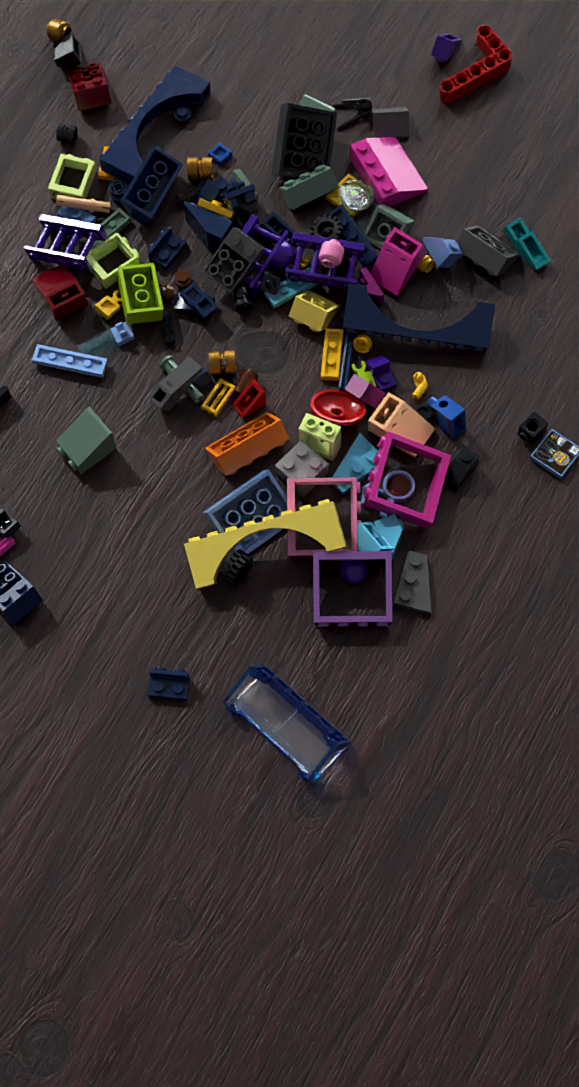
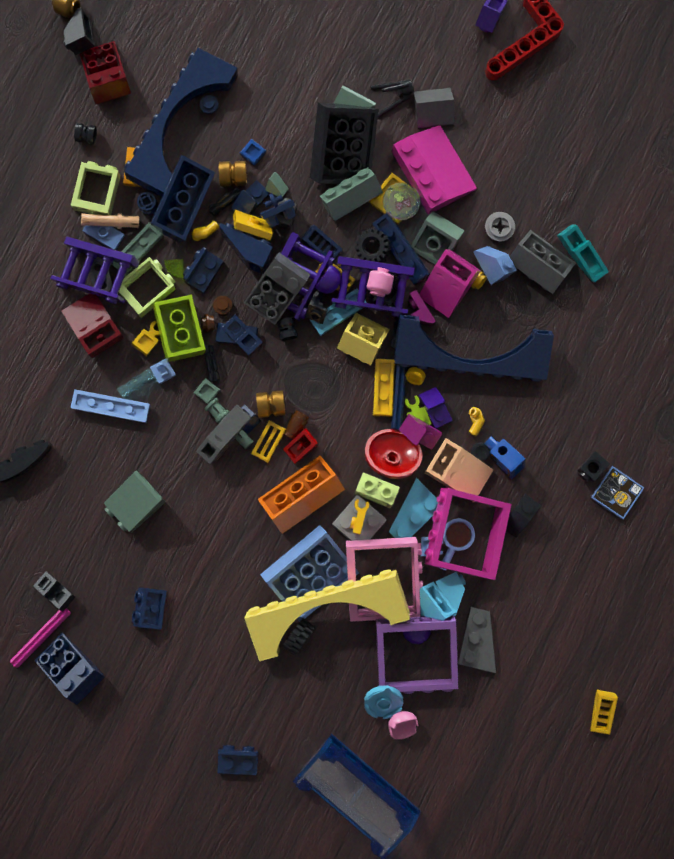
camera: 10 degrees left, 15 degrees up
none -> dark blue bracket [132,587,166,629]
none -> clear neon green tile [164,259,184,279]
none -> yellow arm [192,221,219,241]
none -> sand green tile [194,378,221,404]
none -> yellow plate [350,499,369,535]
none -> medium azure tile [364,686,403,719]
none -> bright pink hair [388,711,418,739]
none -> light grey gear [485,212,515,242]
none -> yellow slope [590,690,618,735]

